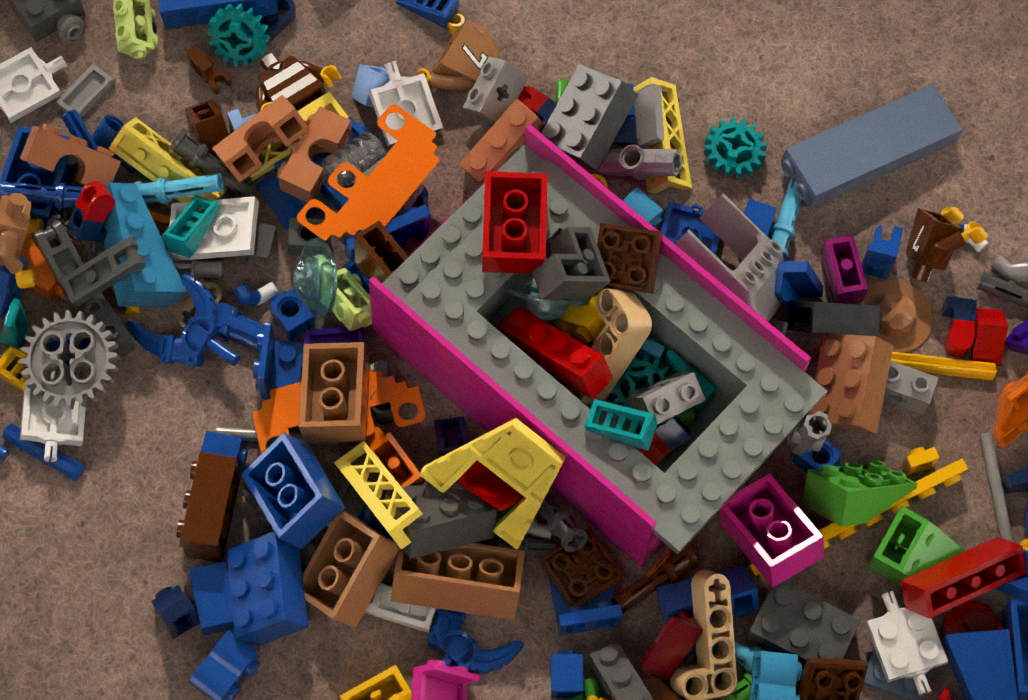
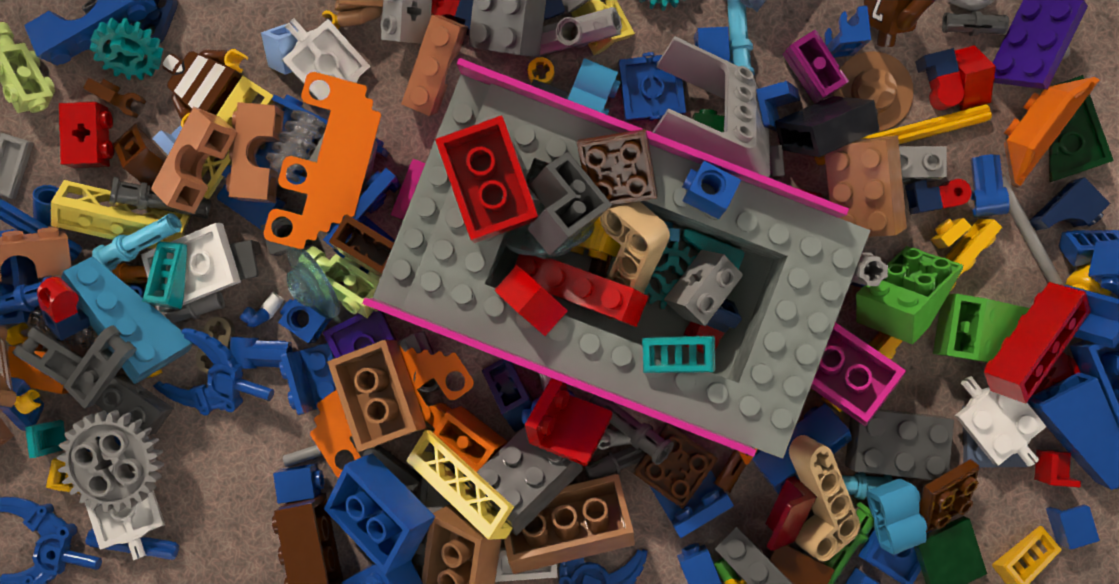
camera: 15 degrees left, 20 degrees up
light yellow wing [419,418,566,550] -> none
none -> red brick [59,102,114,168]
none -> red slope [494,265,568,336]
none -> blue brick [682,161,741,219]
none -> leg [905,179,972,215]
none -> blue piece [970,154,1010,217]

